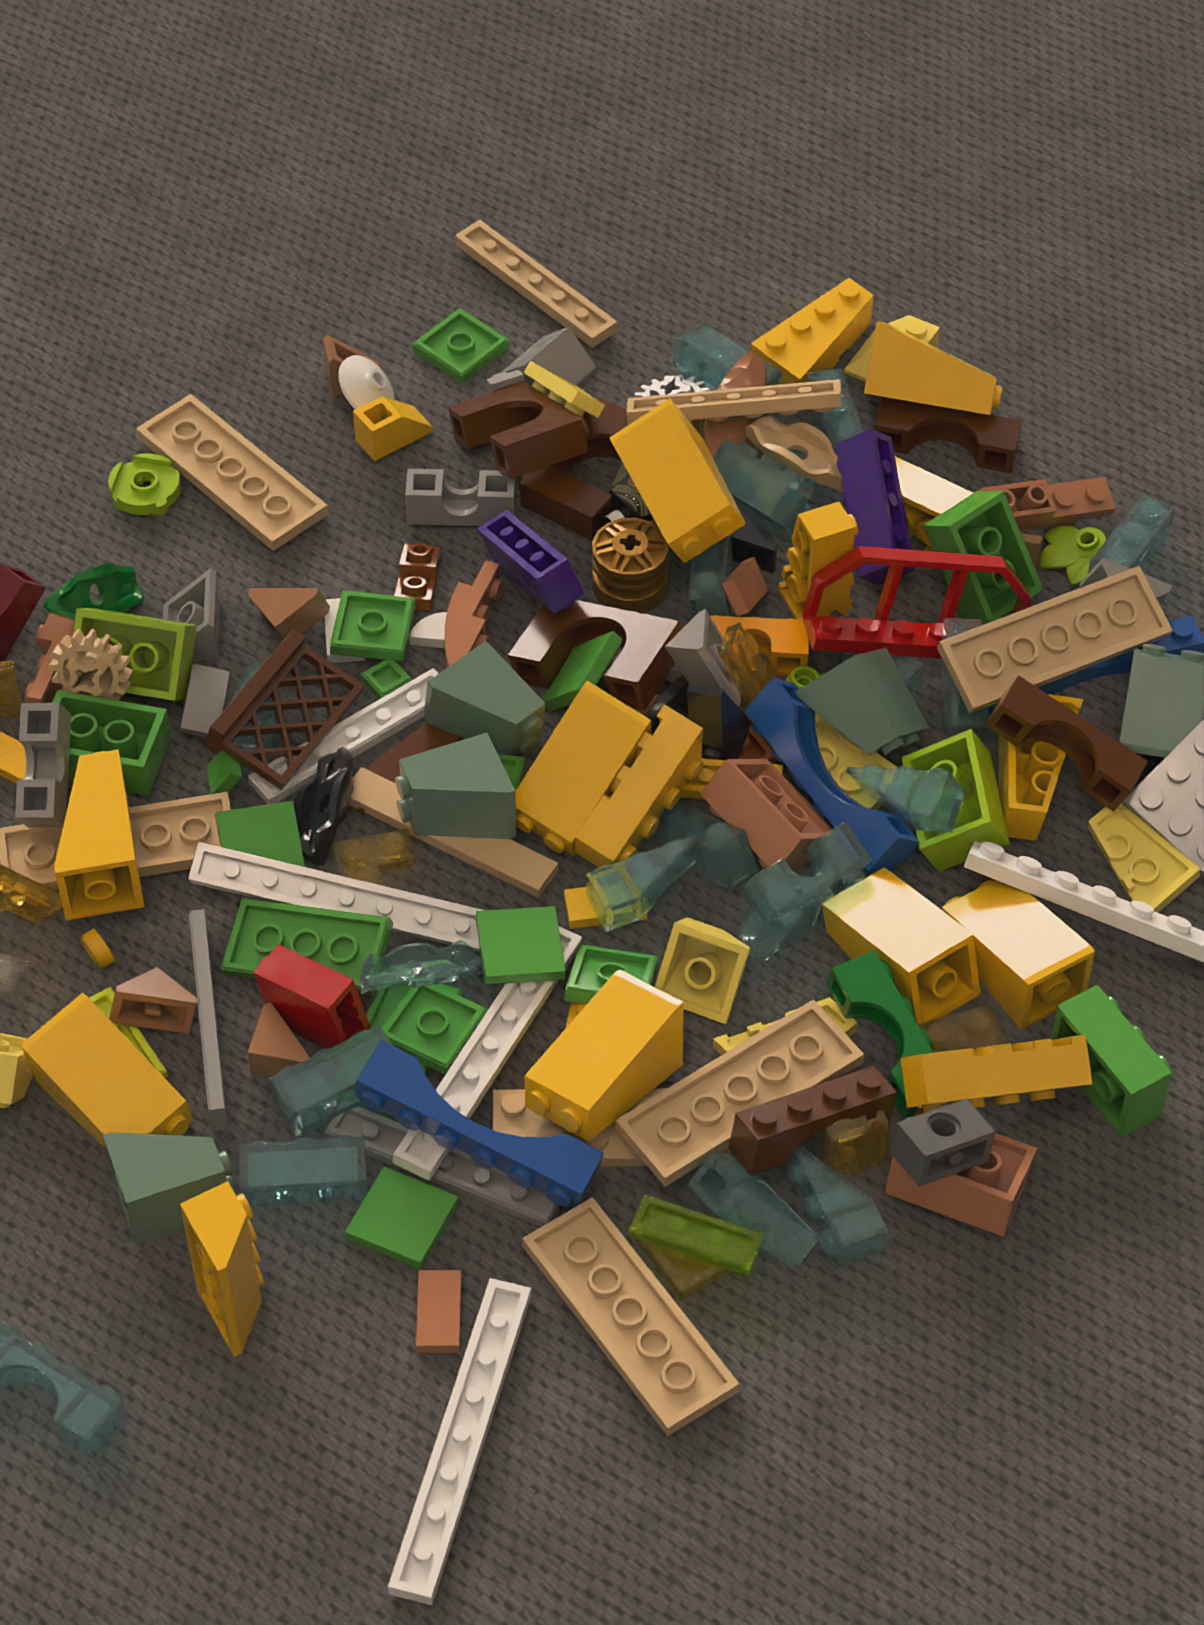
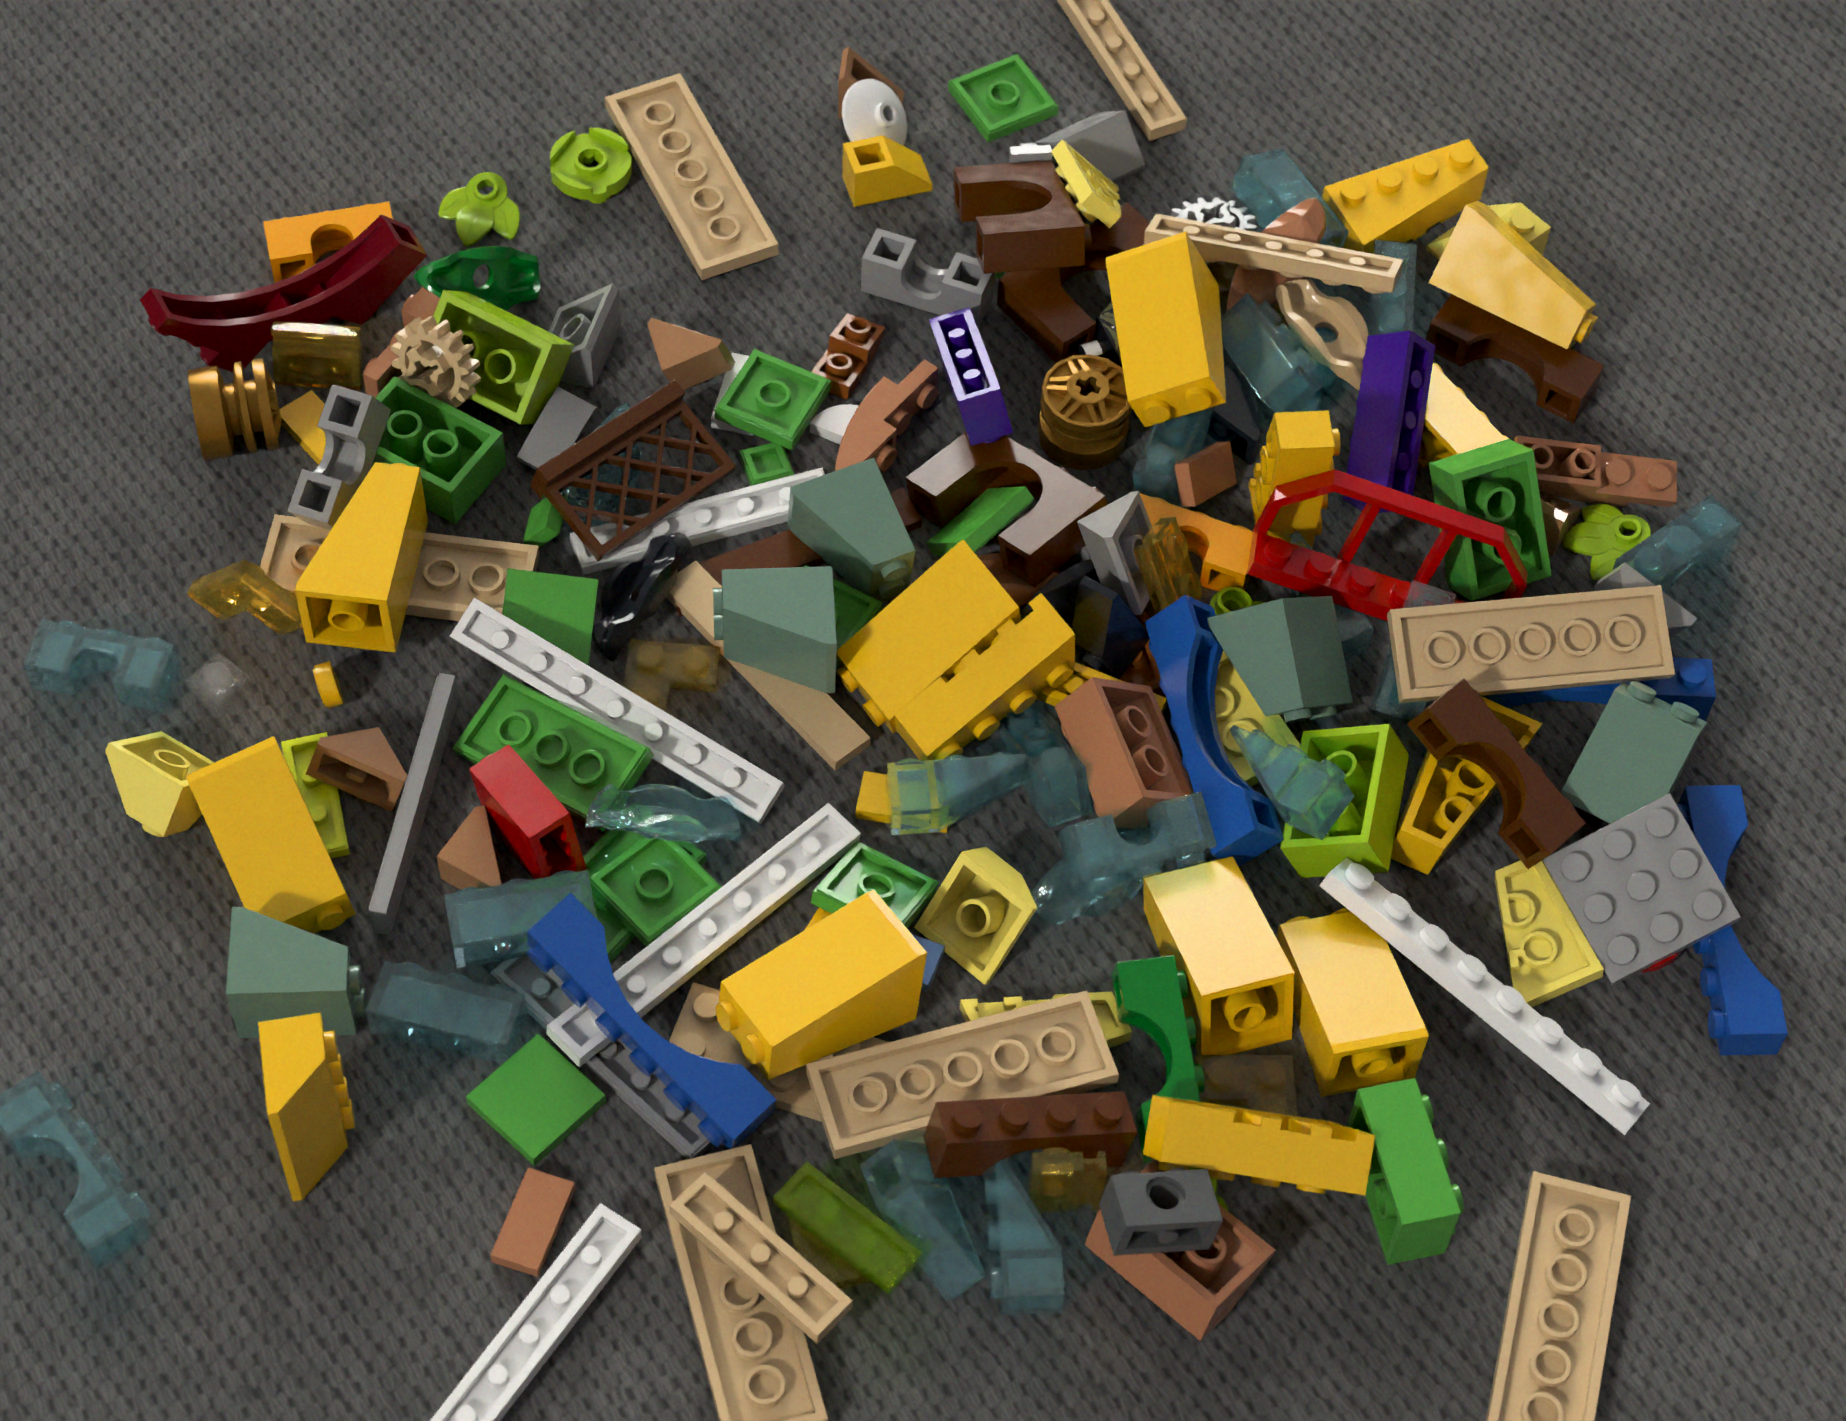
camera: 15 degrees right, 5 degrees up
bright green tile [475,906,566,985] -> none
none -> lime plate [438,172,520,246]
none -> tan plate [669,1172,853,1344]

